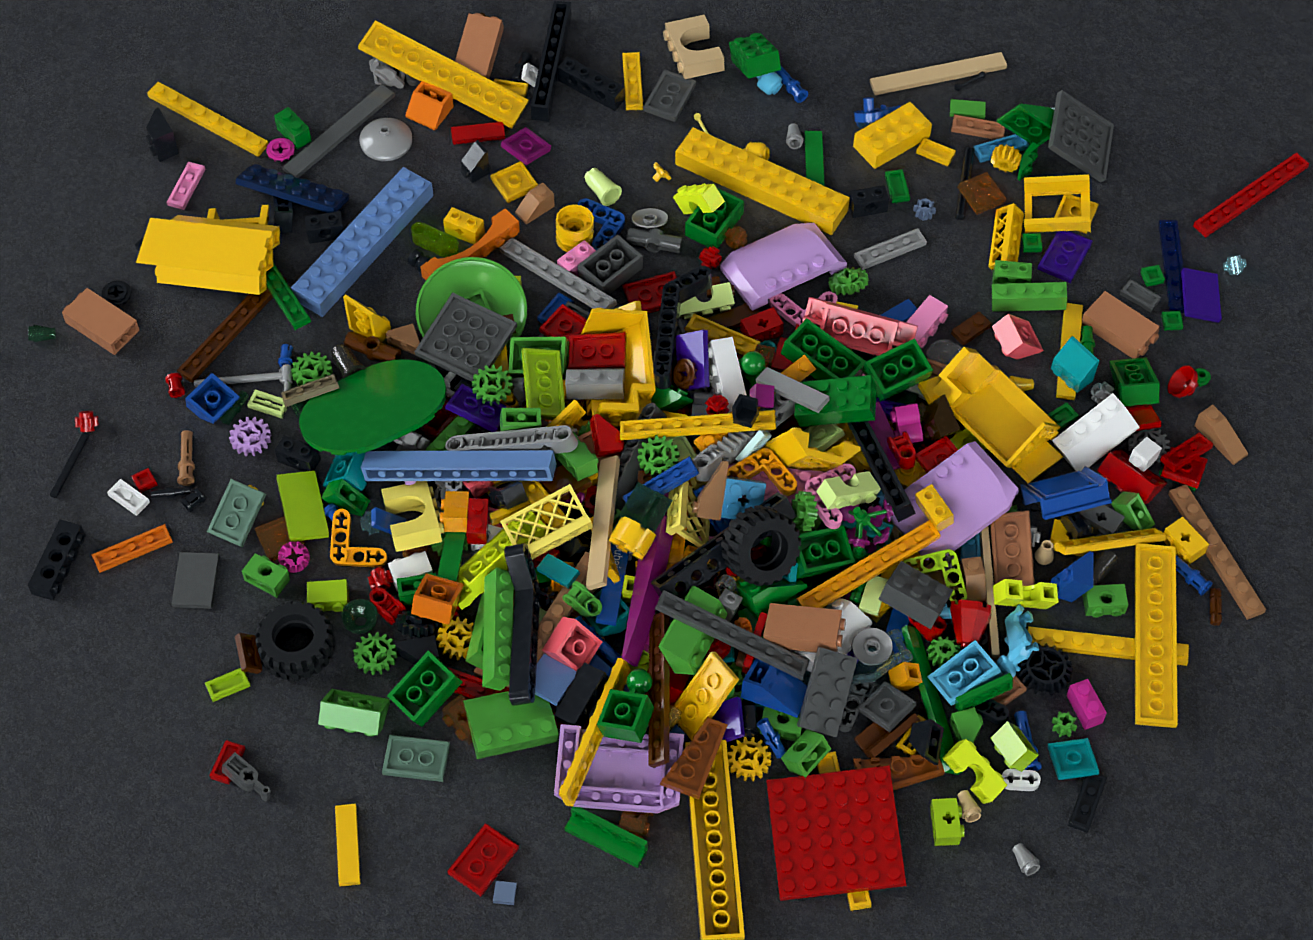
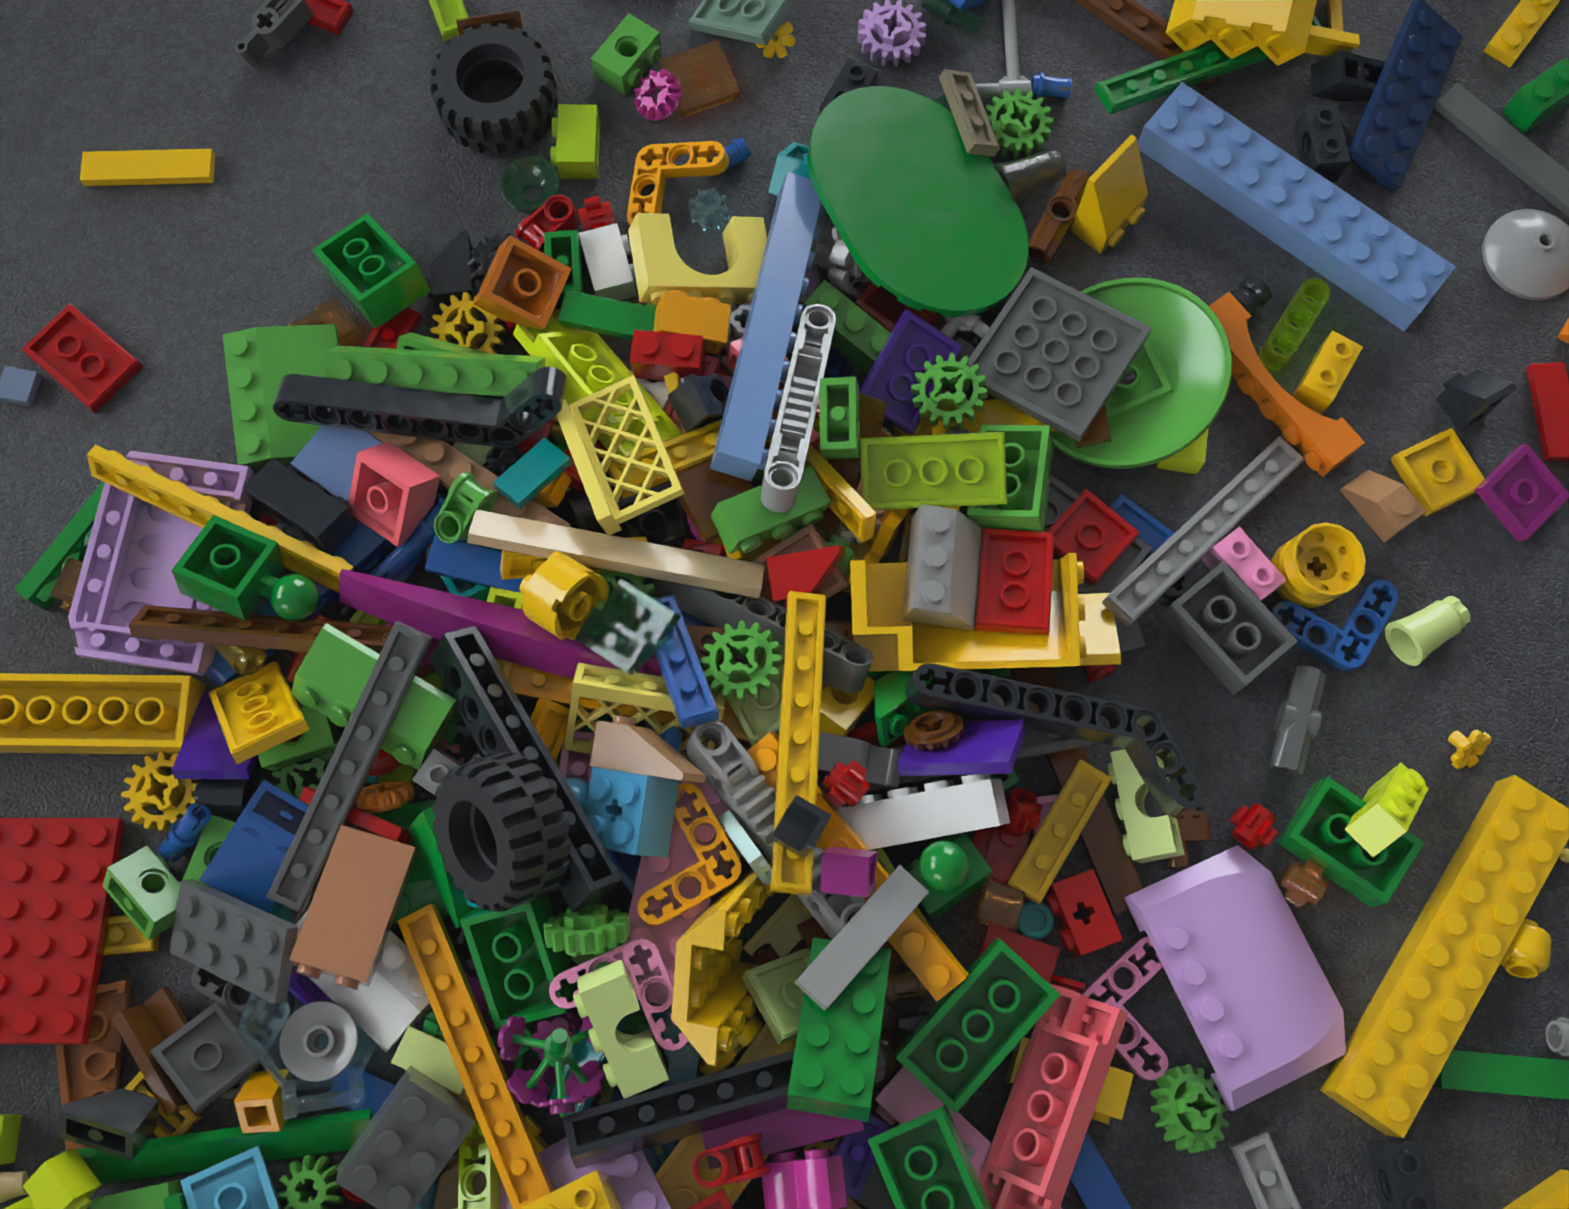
camera: 95 degrees right, 15 degrees up
yellowish green tile [247,390,289,419] -> none
dark pink gear [266,138,295,162] -> none
lime tile [276,471,329,542] -> none
slope [318,689,390,736] -> none
green slope [321,479,370,517] -> none
bright green gear [353,632,397,675] -> none
blue tile [371,507,406,535] -> none
sand green tile [382,735,450,782] -> none
medium nougat slope [386,324,420,356] -> none
red tile [622,271,677,314] -> none
light grey dish [632,208,668,229] -> none
dark orange wing [660,717,728,799] -> none

